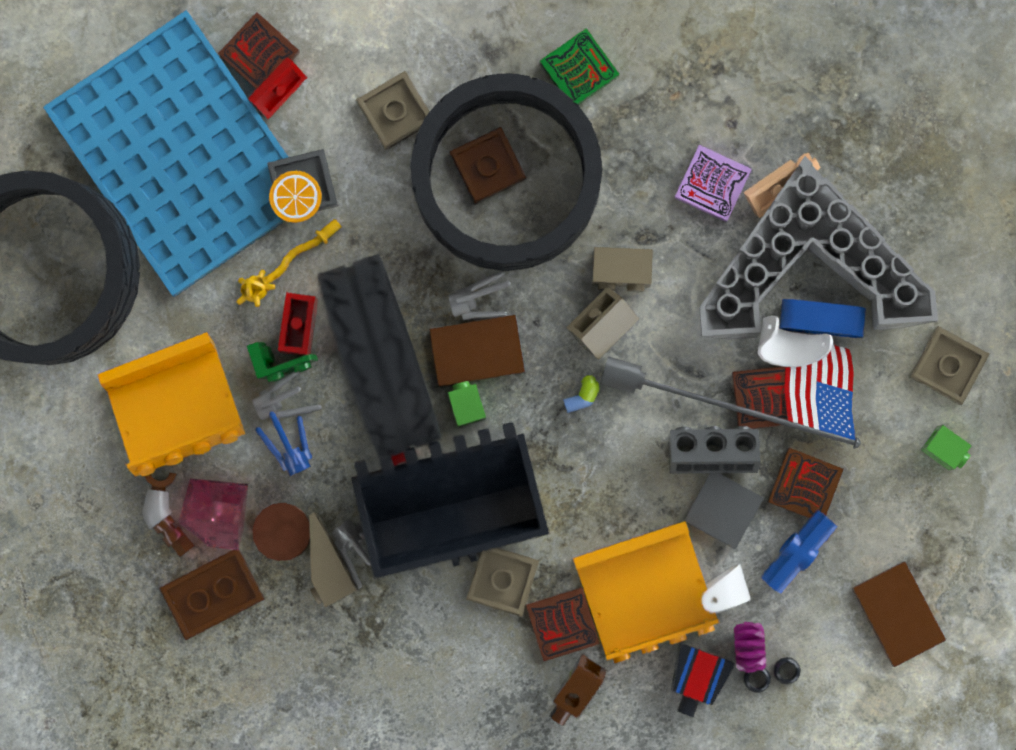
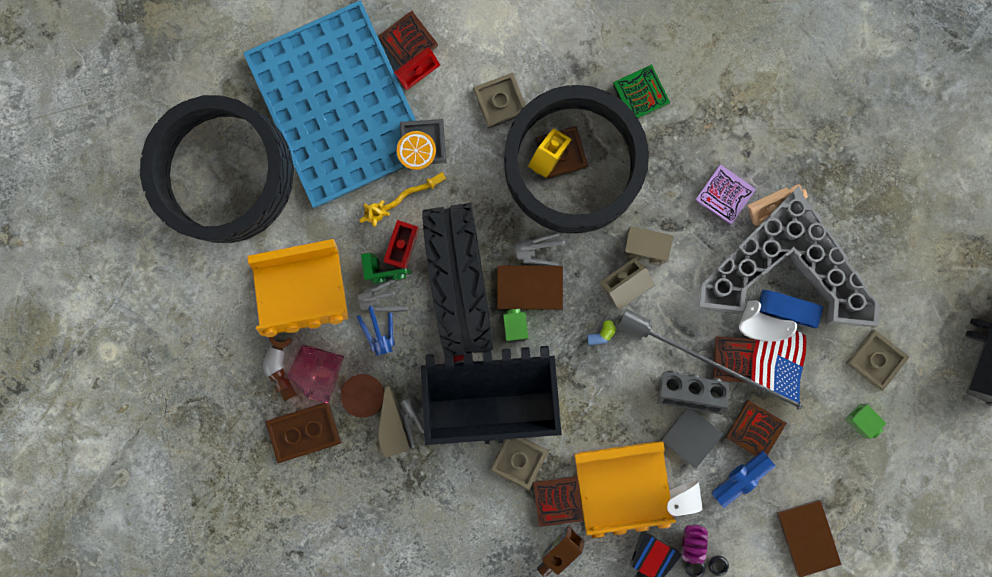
camera: 10 degrees right, 0 degrees up
none -> yellow slope [528,128,572,178]

